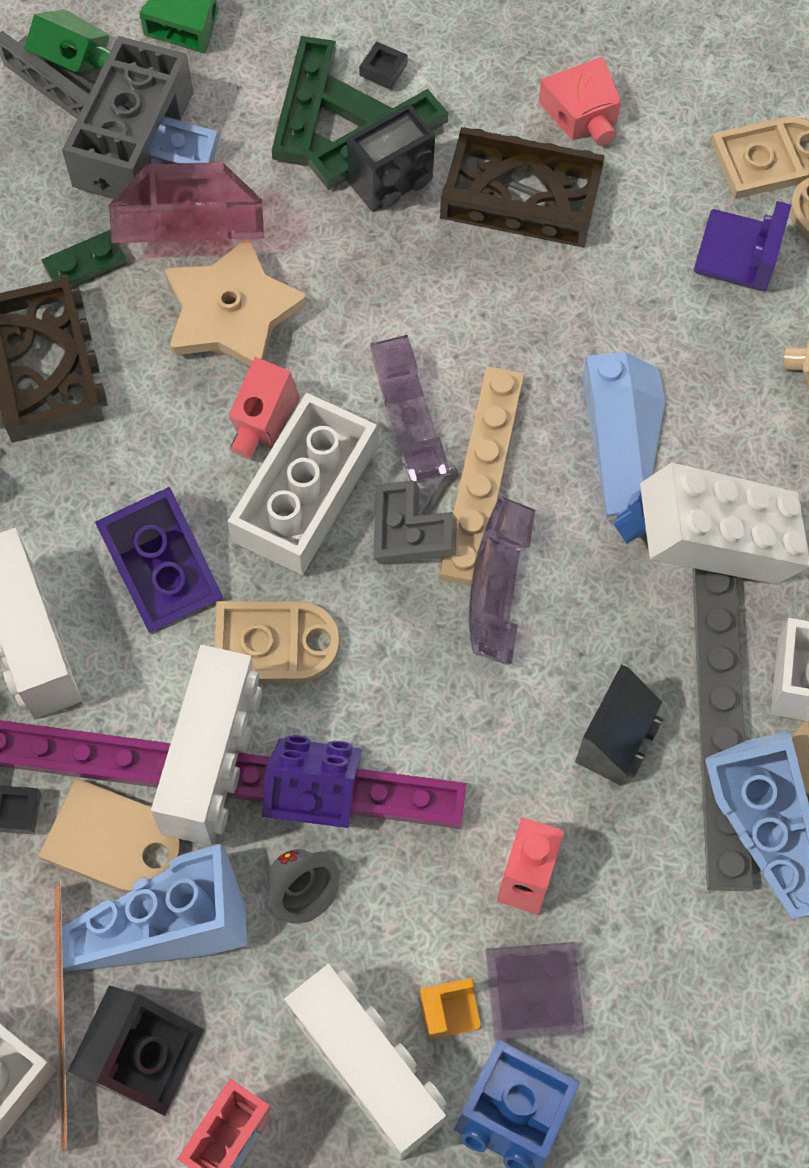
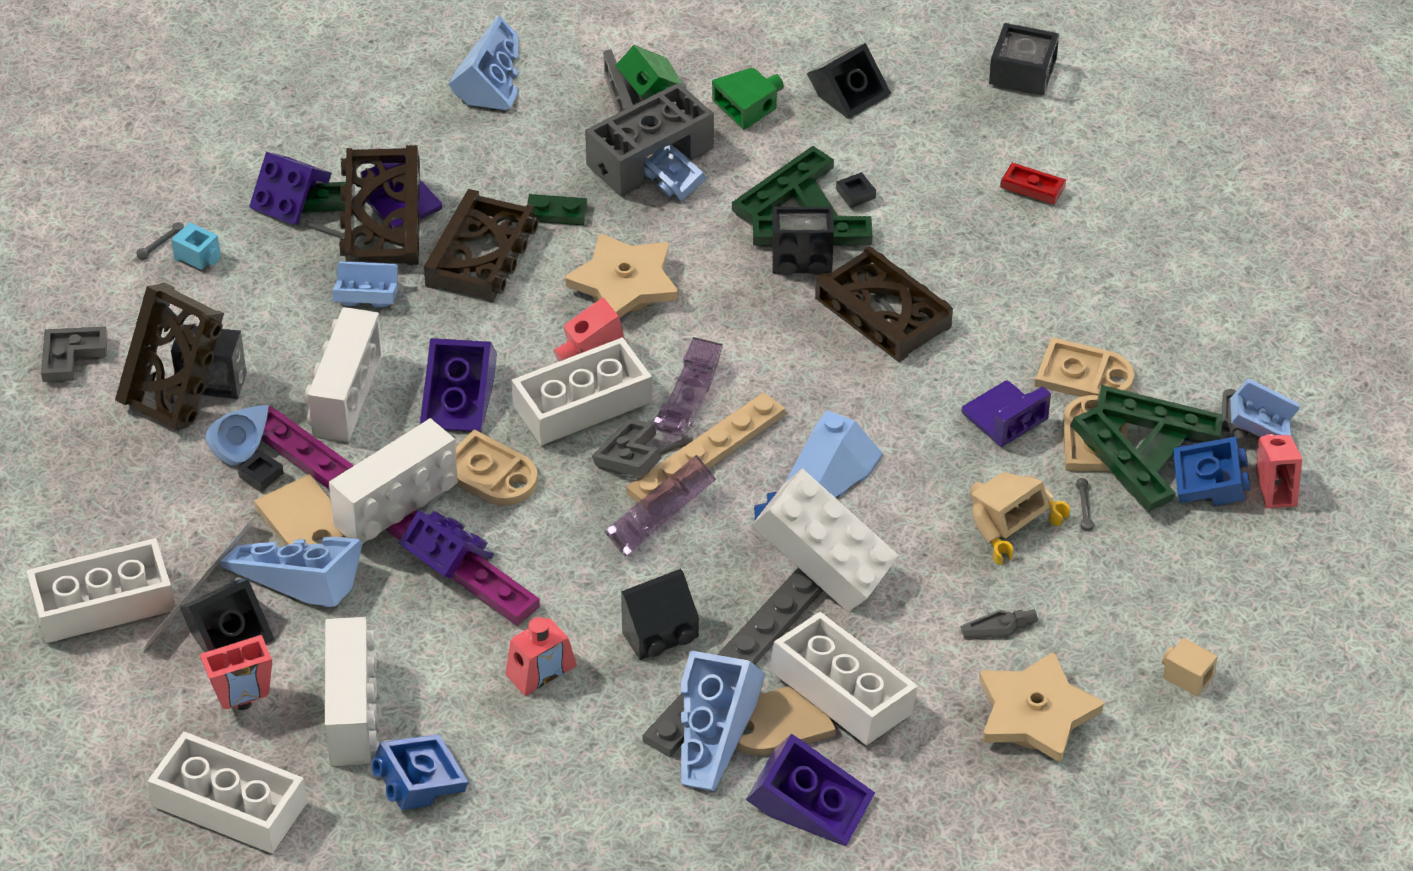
camera: 35 degrees right, 20 degrees down
clear pink wedge [109,162,264,243] -> none
dark grey hat [268,849,340,924] -> none
light orange panel [419,978,481,1041] -> none
clear purple plate [485,942,585,1042] -> none
coral torso [538,57,621,146] -> none

